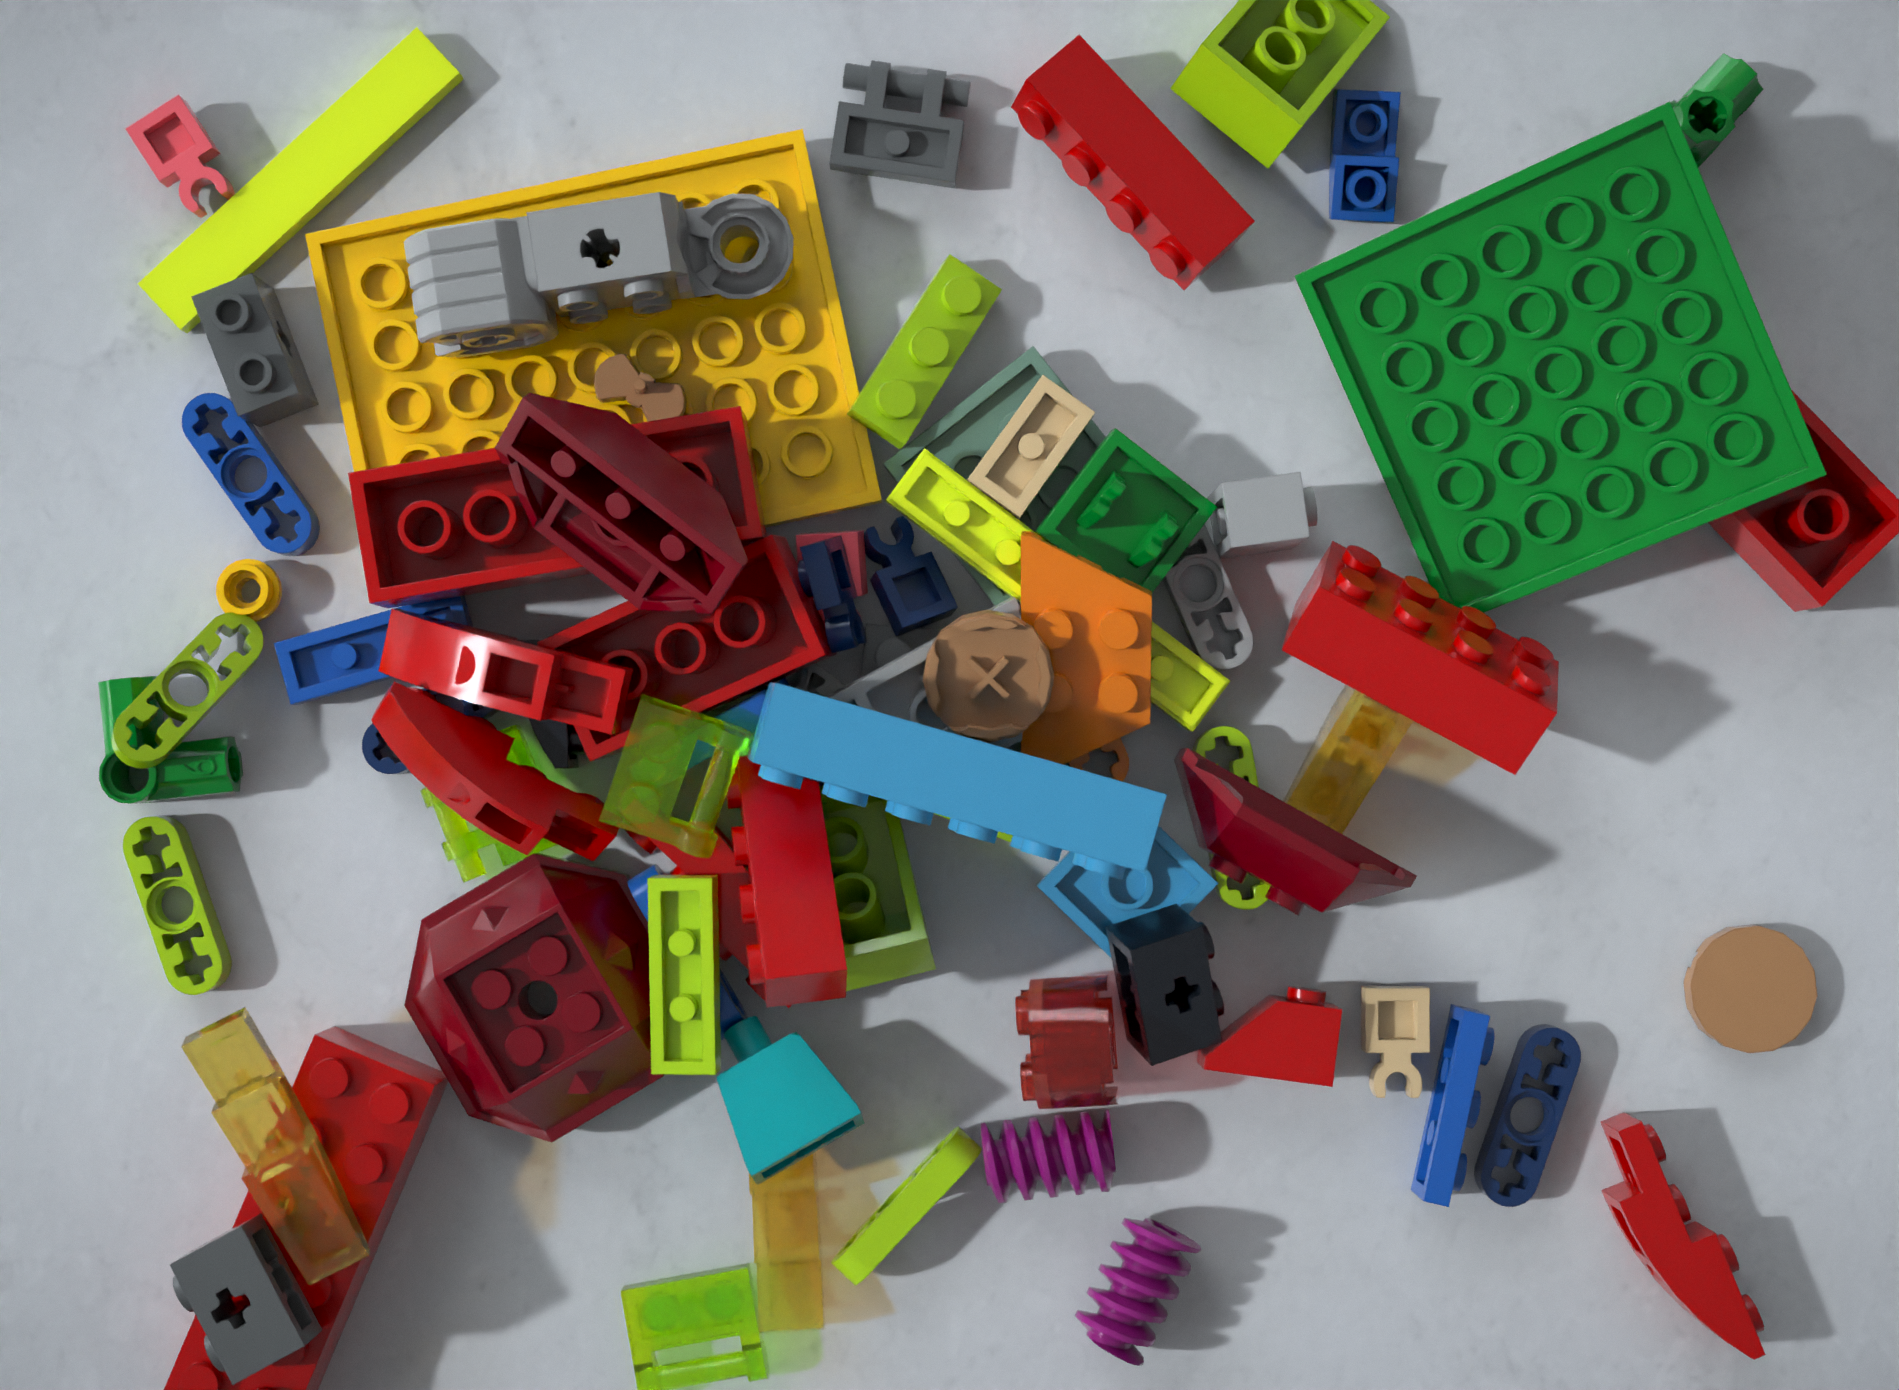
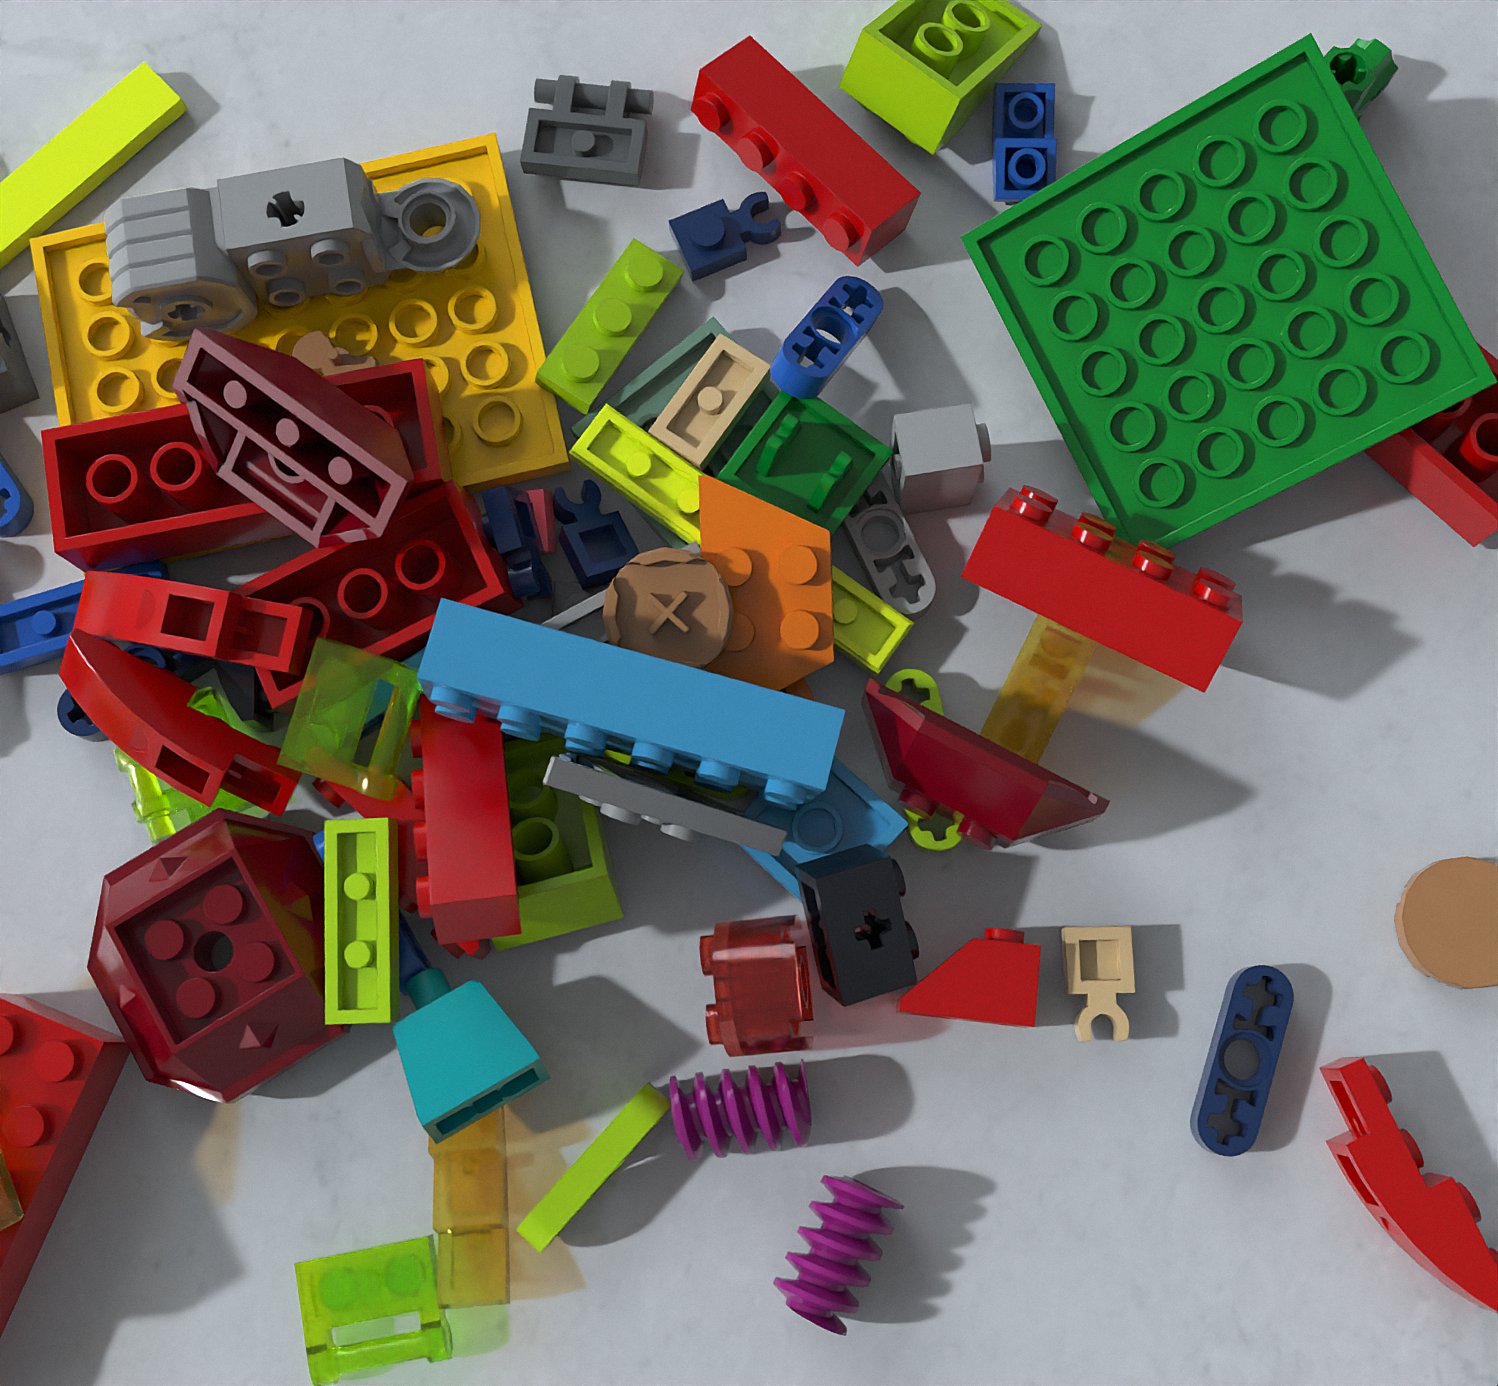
camera: 10 degrees right, 10 degrees down
blue plate [1411,1004,1495,1207] -> none
none -> light grey wing [543,751,788,857]
none -> dark blue plate [668,192,781,282]
none -> blue beam [770,276,884,399]

